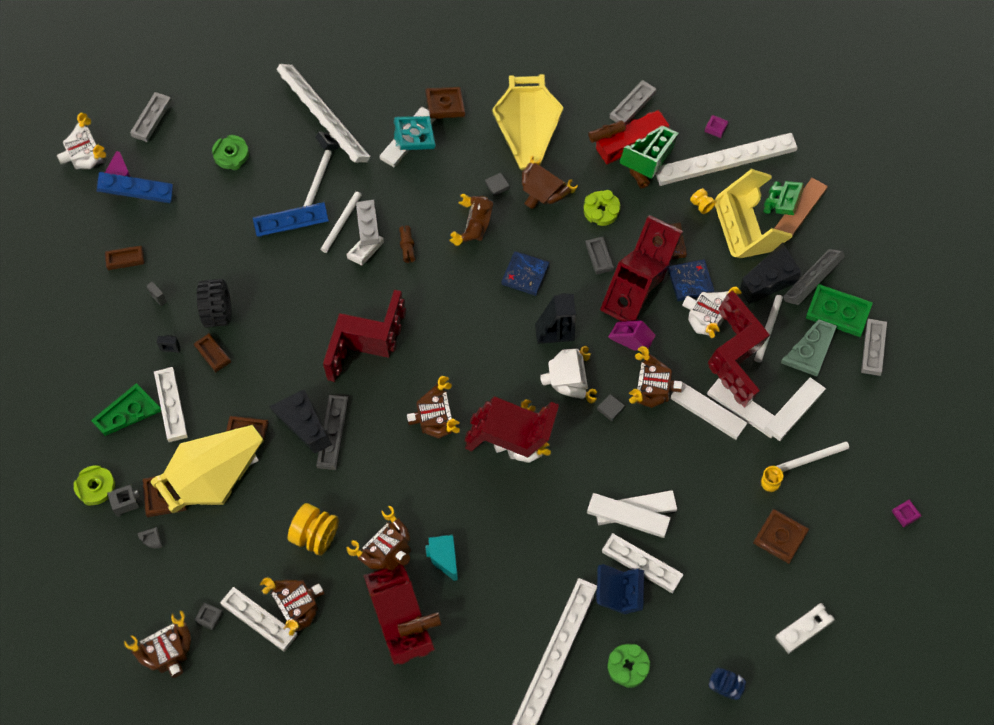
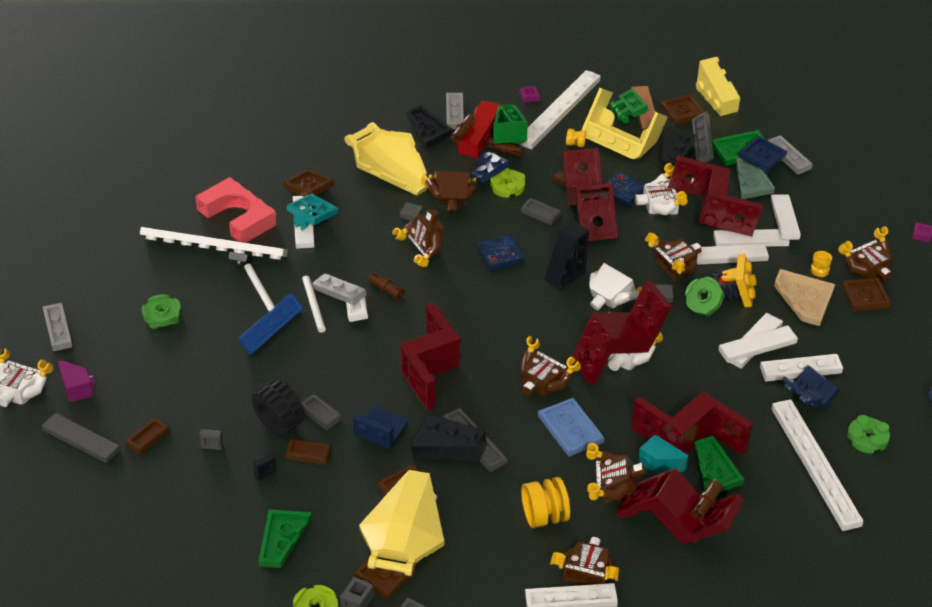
camera: 45 degrees left, 20 degrees down
blue plate [97,172,173,203] -> none
white plate [154,367,188,442] -> none
magenta slope [608,321,656,351] -> none
white bar [776,441,849,472] -> none
none -> dark grey tile [42,413,120,463]
none -> coral arch [195,177,276,243]
none -> dark grey tile [301,394,342,431]
none -> dark blue bracket [353,406,408,449]
none -> black wing [407,105,453,148]
none -> dark blue plate [471,152,510,183]
none -> medium blue tile [538,398,604,457]
none -> dark red bracket [631,392,753,455]
none -> reddish brown tile [660,94,705,126]
none -> bright green plate [685,277,725,316]
none -> green wing [694,436,744,492]
none -> light yellow wedge [696,57,740,116]
none -> yellow plate [711,253,757,307]
none -> dark blue plate [739,135,788,173]
none -> tan plate [774,269,835,326]
none -> torso [838,226,892,281]

